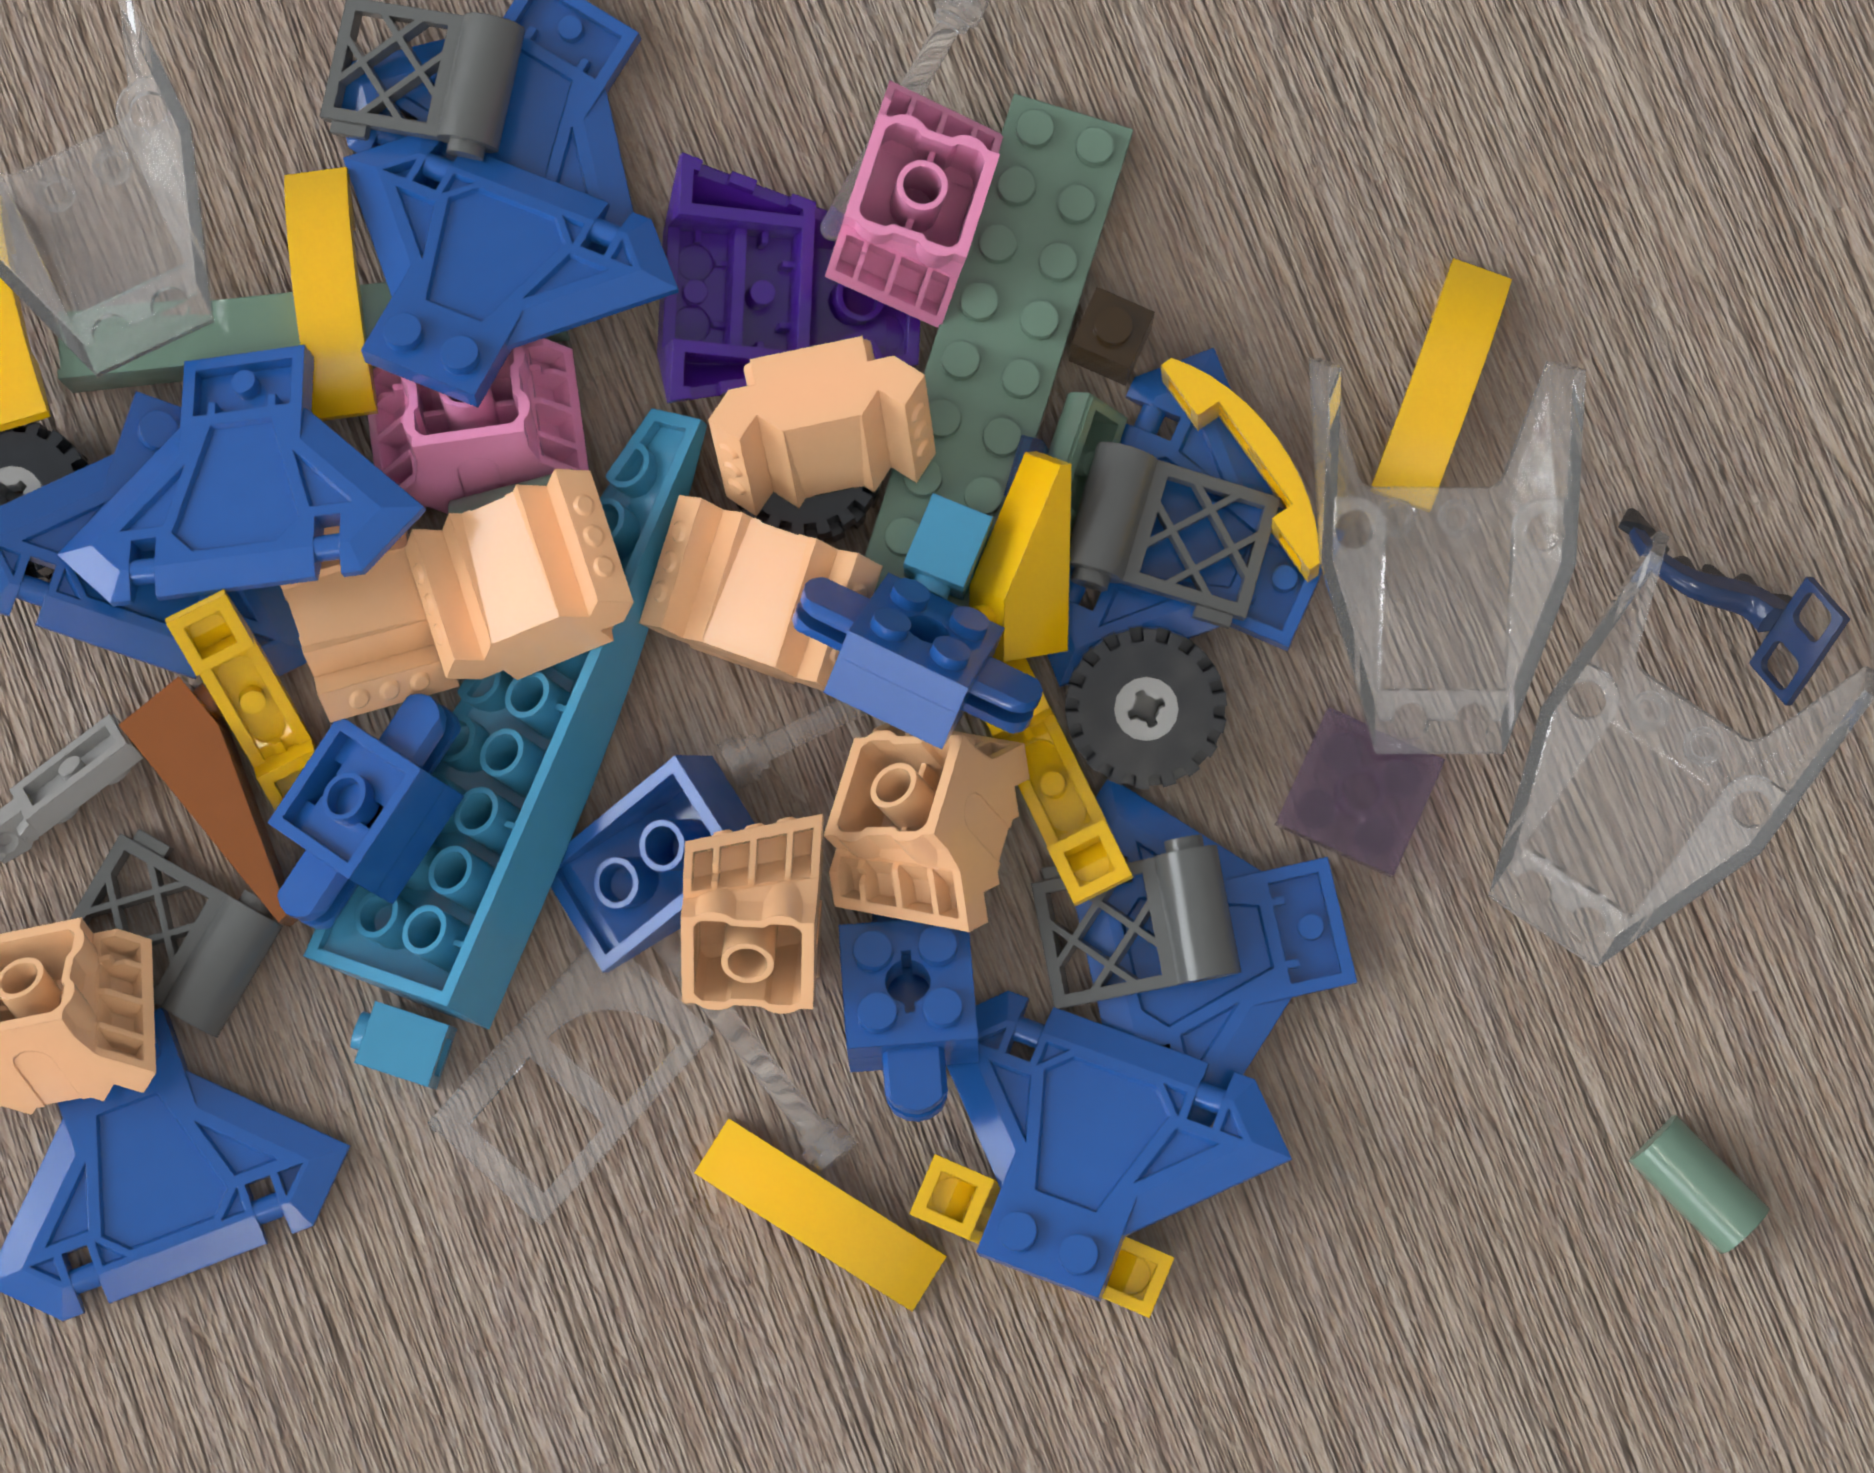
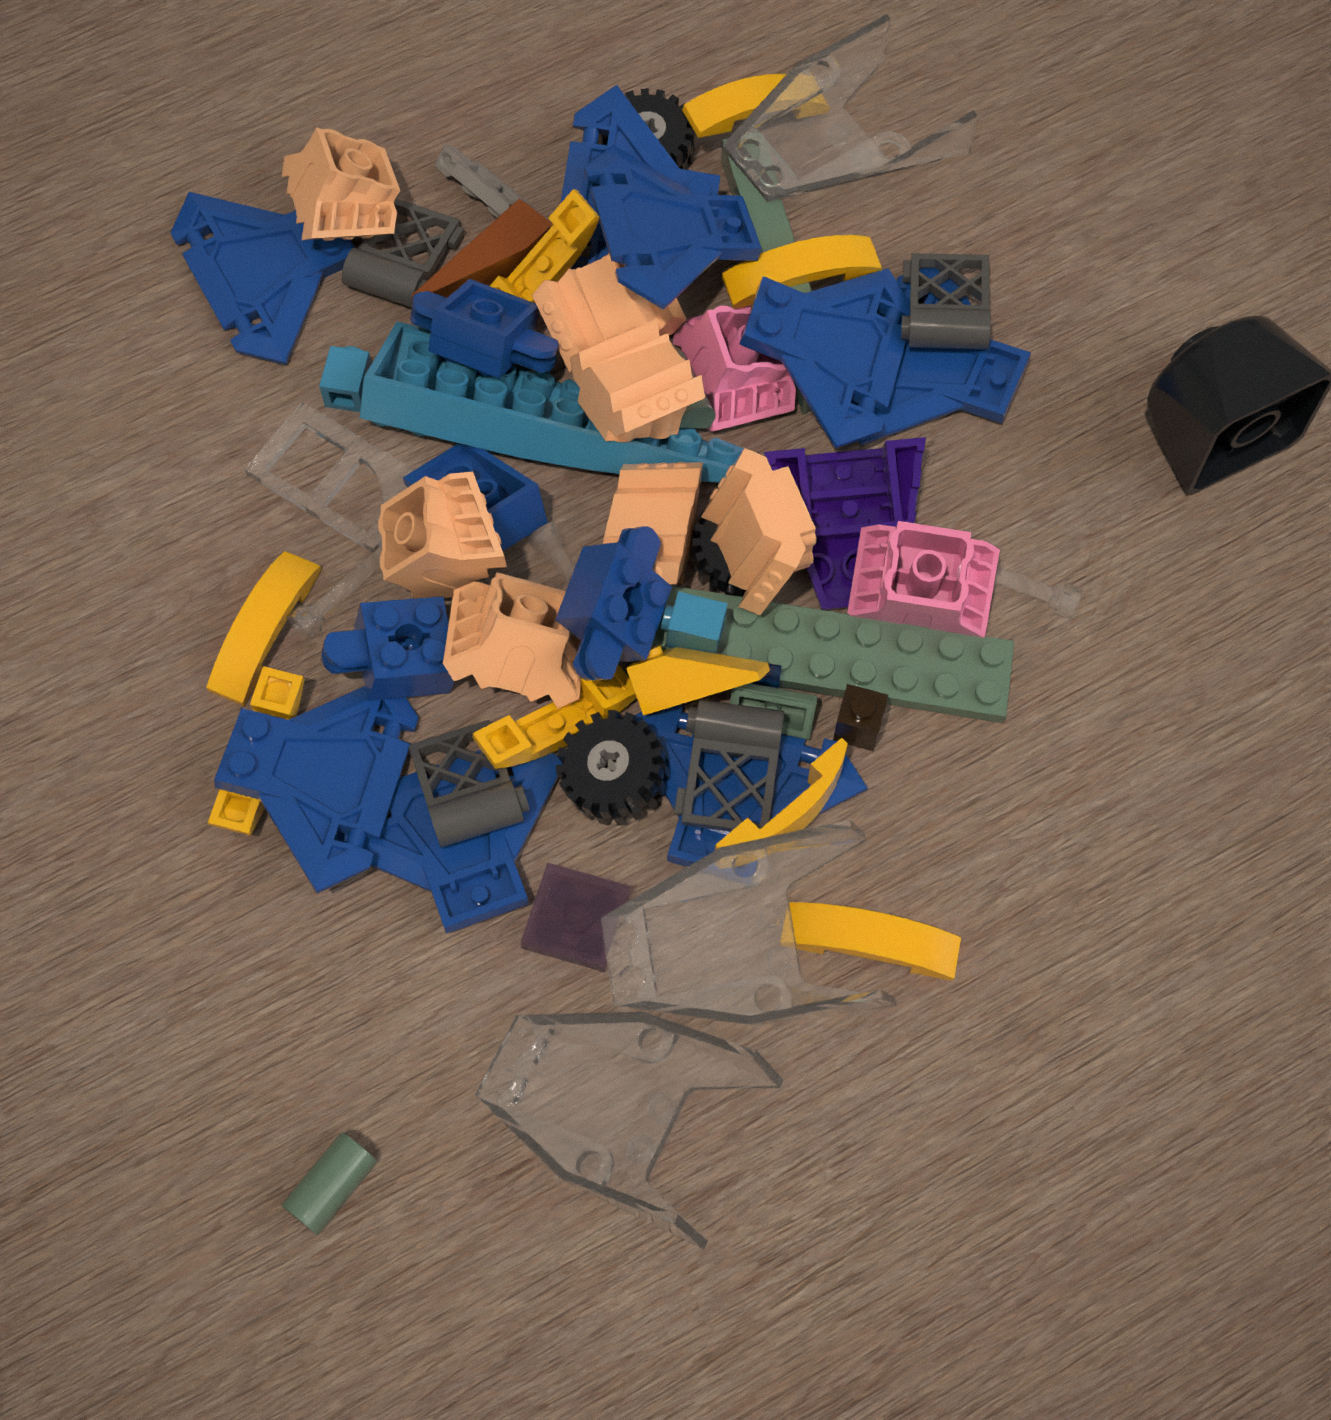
camera: 80 degrees right, 15 degrees down
dark blue piece [1618,508,1850,706] -> none

